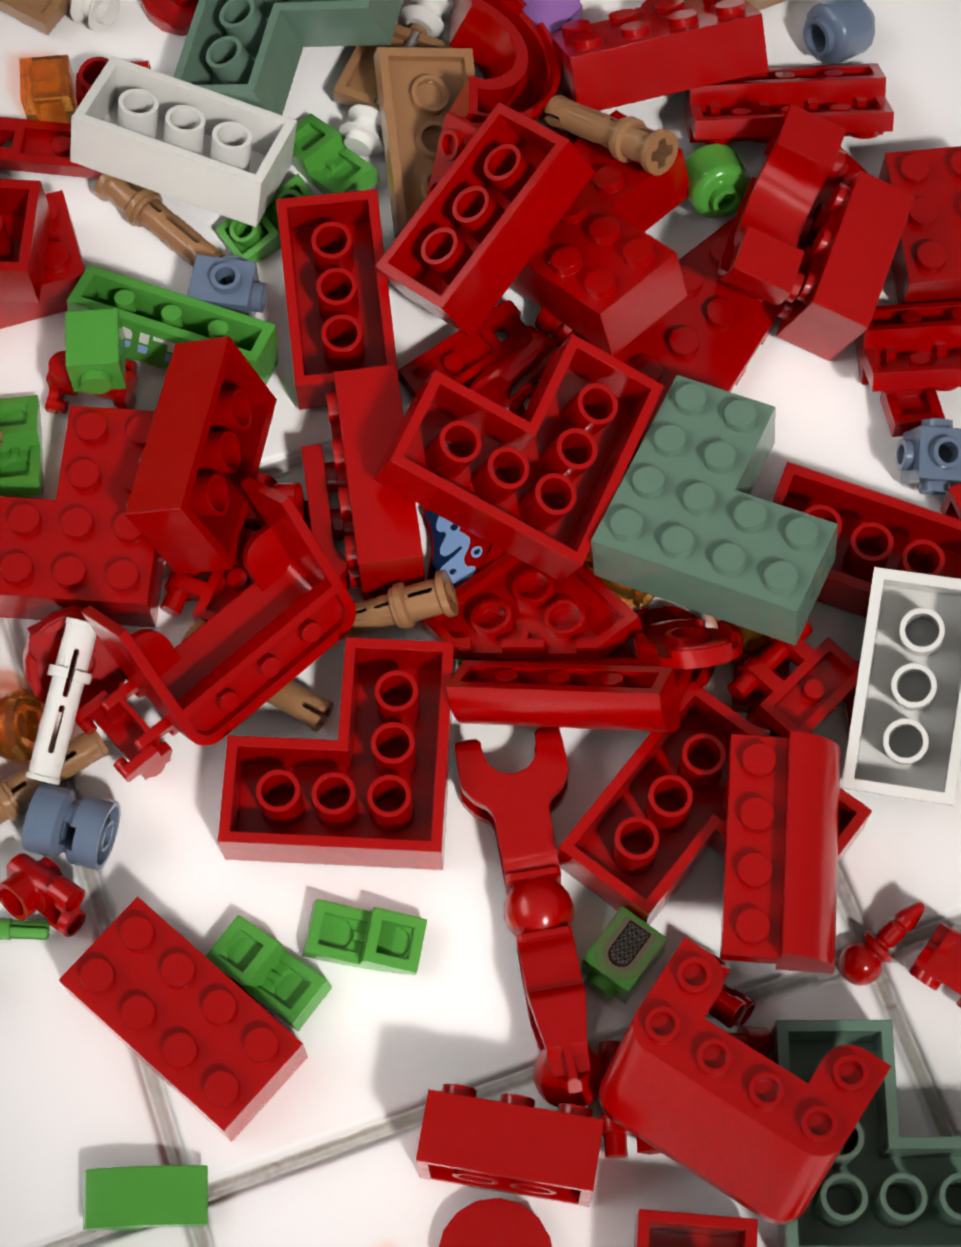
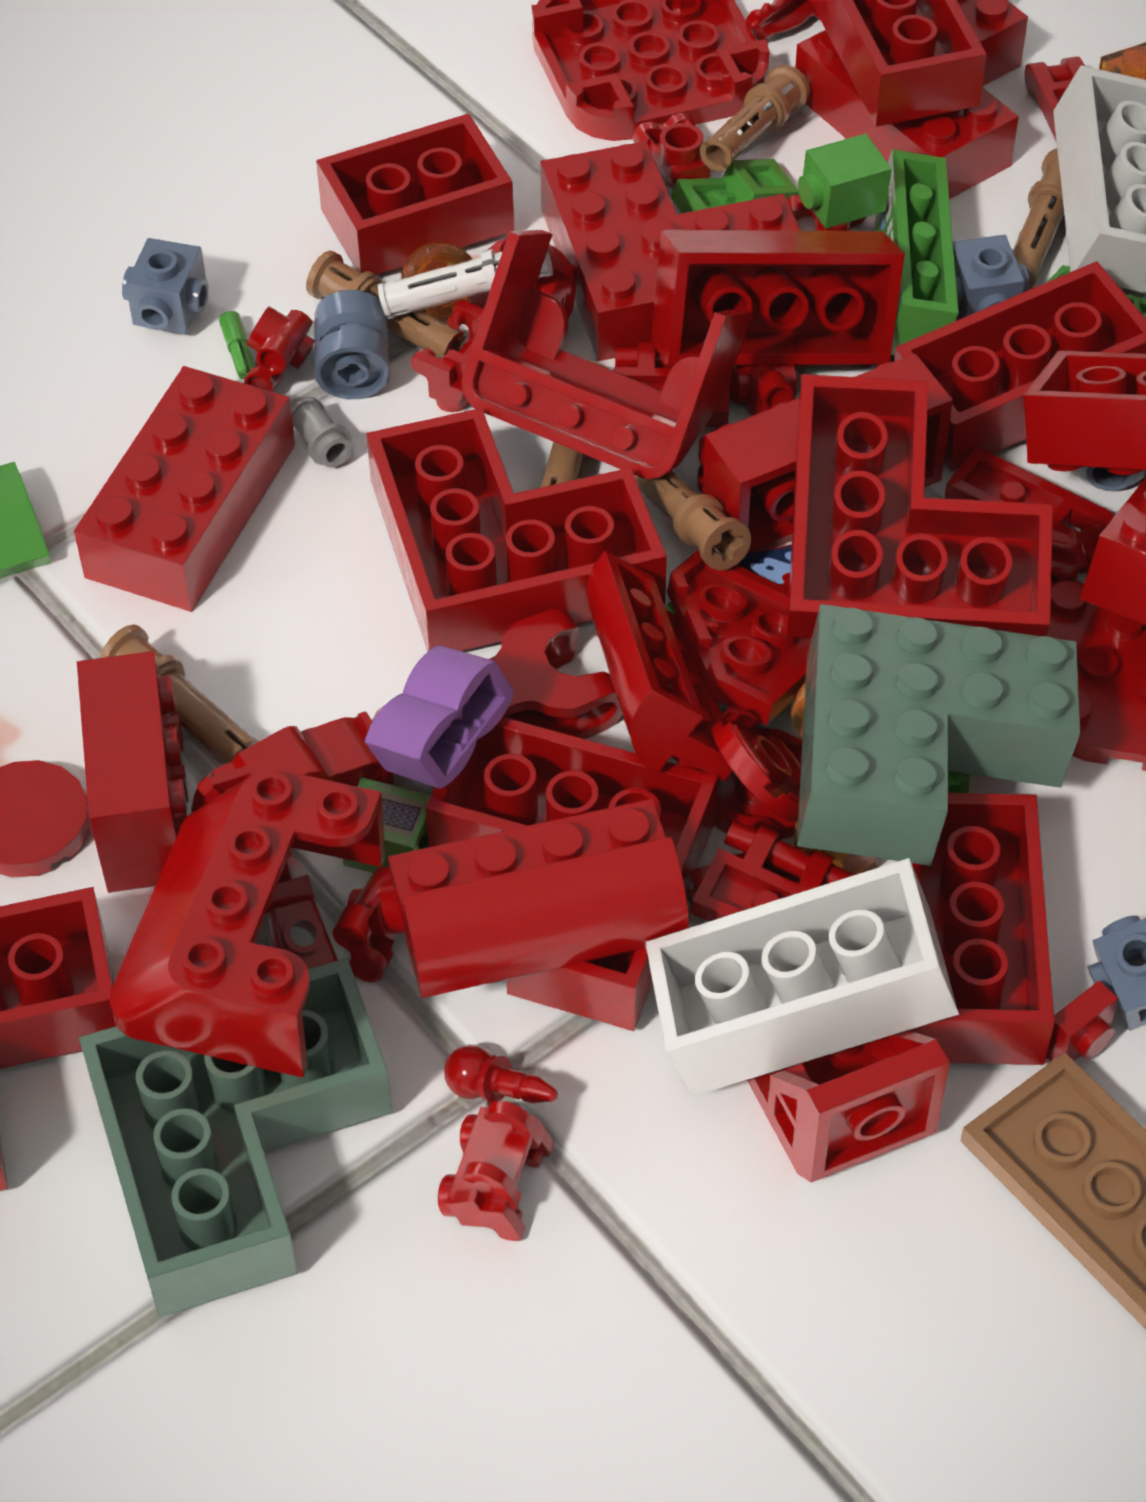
camera: 70 degrees right, 15 degrees down
bright green slope [205,914,332,1031] -> none
bright green slope [302,899,428,975] -> none
none -> medium nougat pin [100,624,259,764]
none -> light grey pin [291,397,352,467]
none -> medium lavender brick [365,645,514,789]

